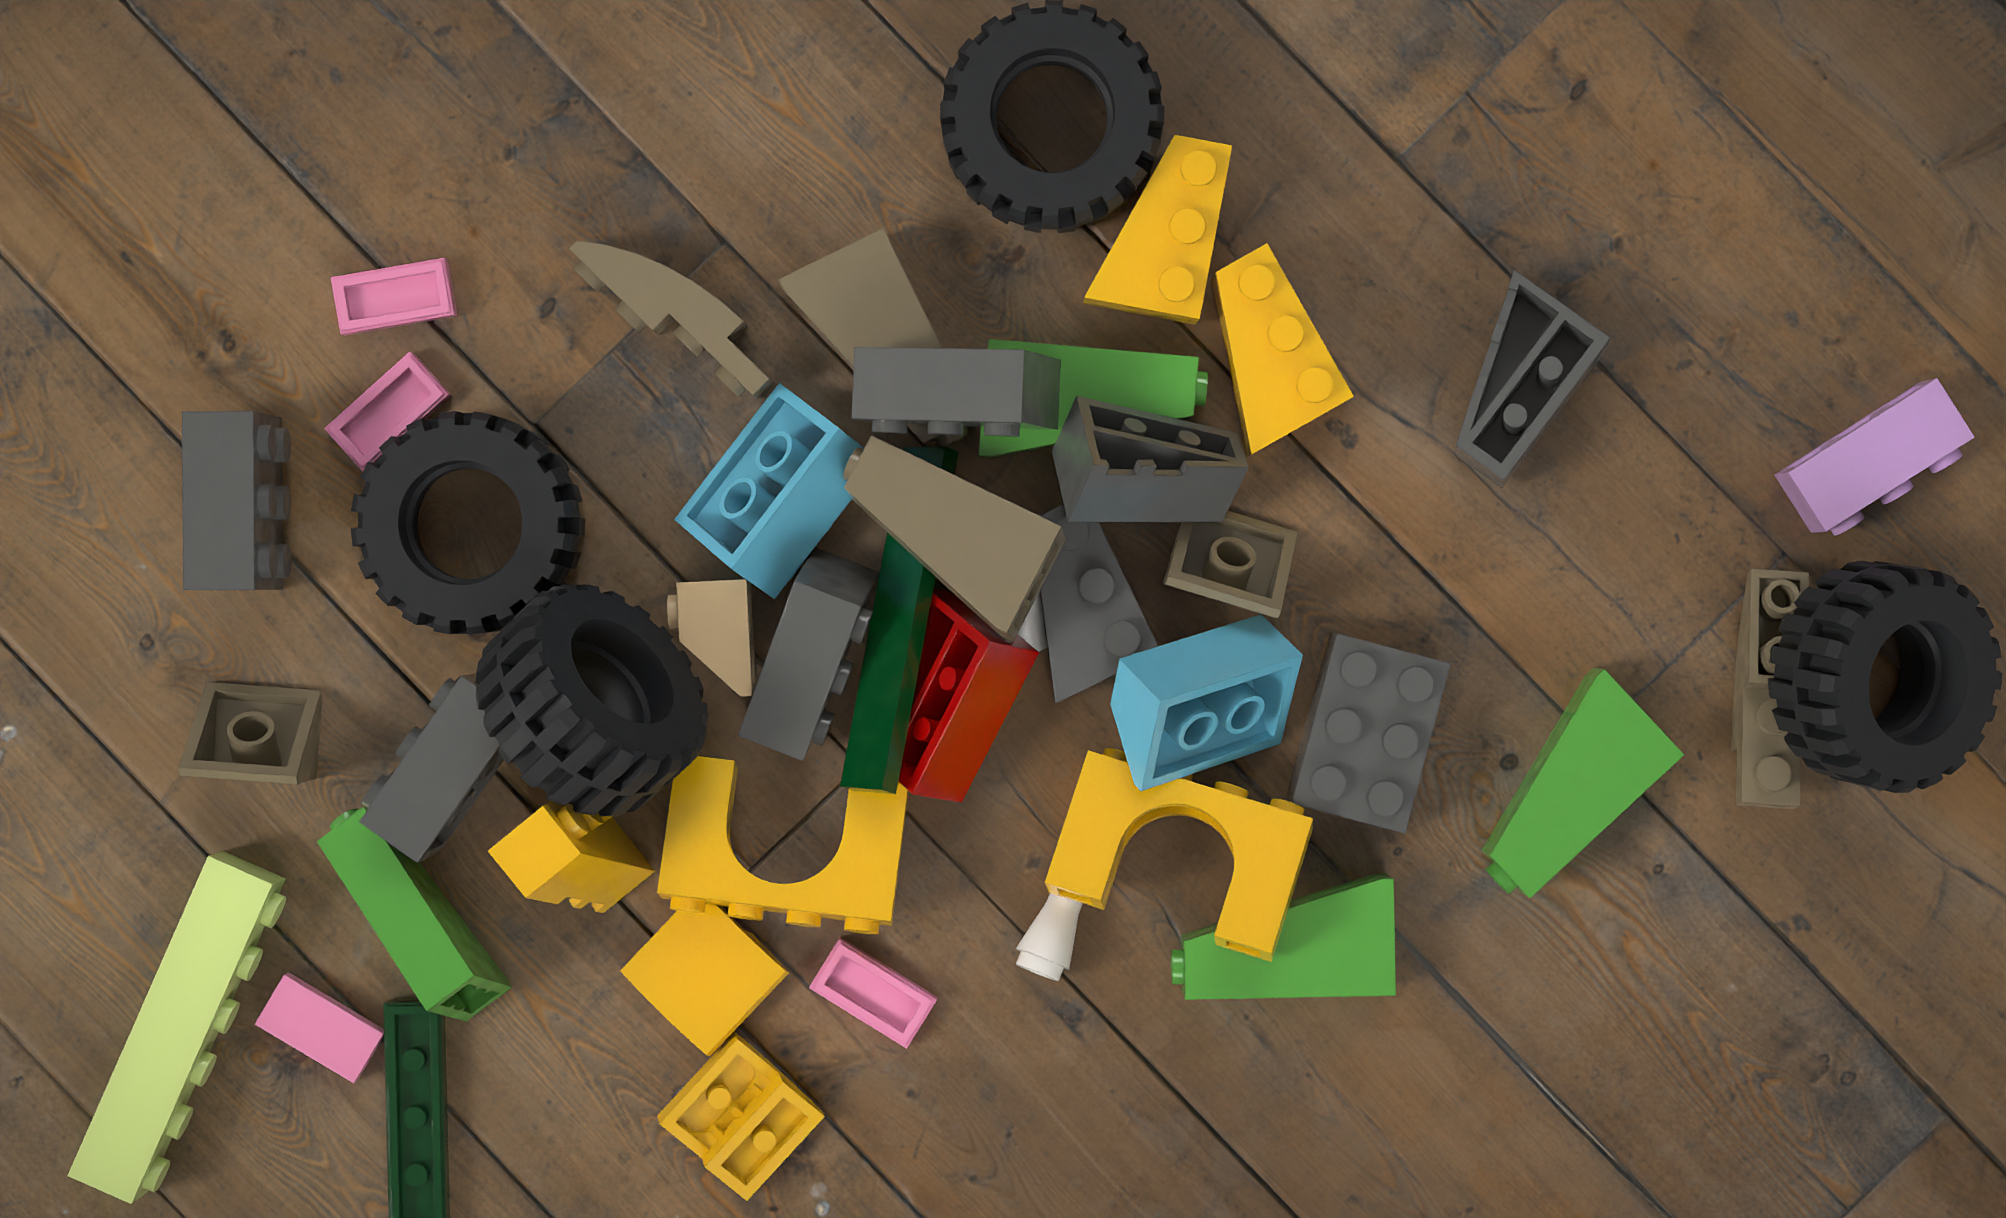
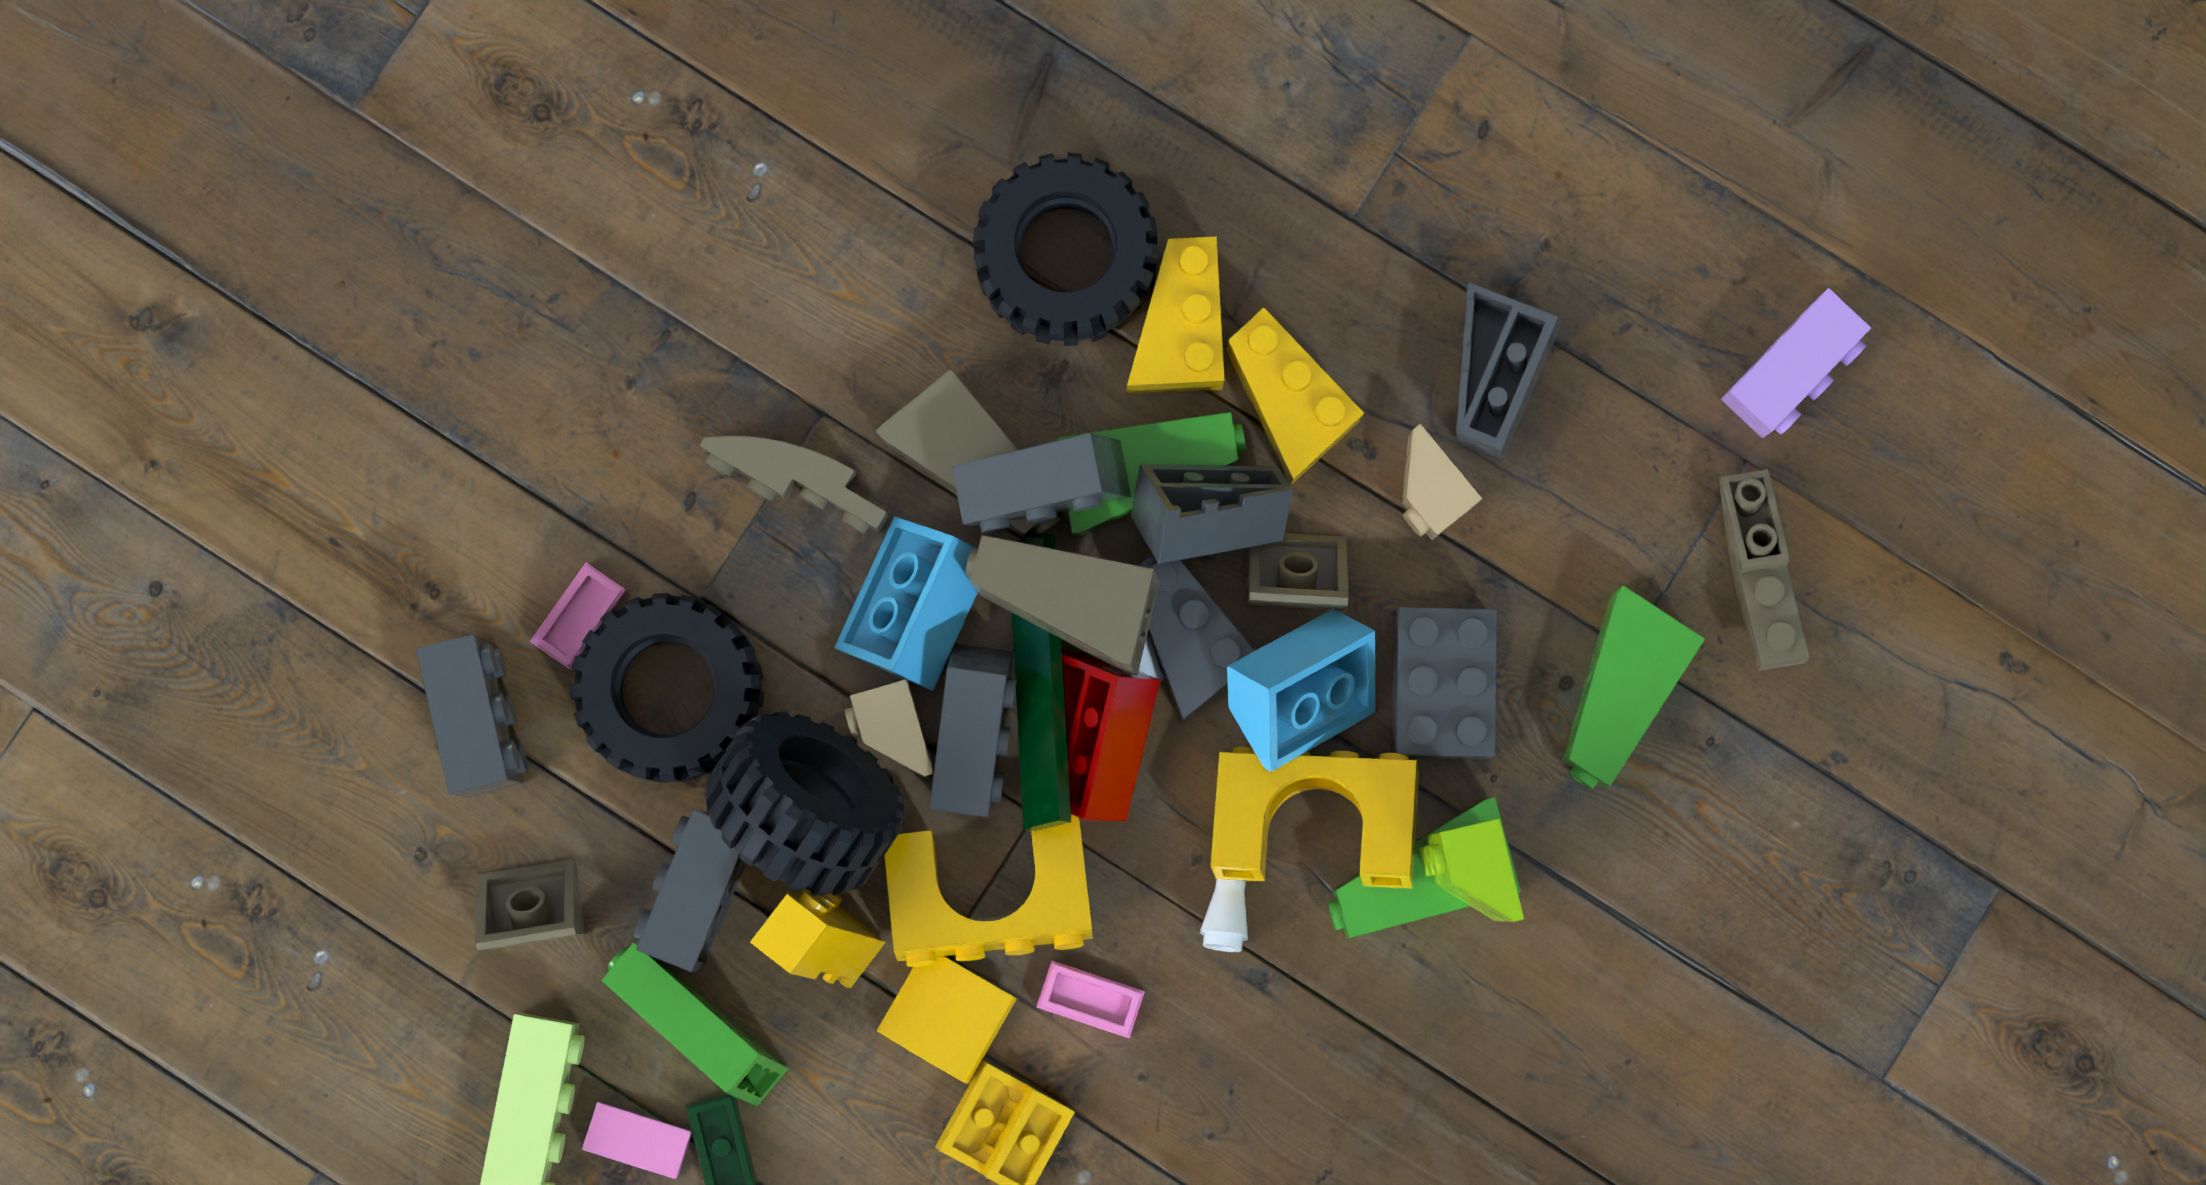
camera: 15 degrees left, 5 degrees down
bright pink tile [331,258,458,336] -> none
black tyre [1768,561,2002,793] -> none
none -> tan slope [1402,423,1482,541]
none -> lime slope [1419,818,1524,922]

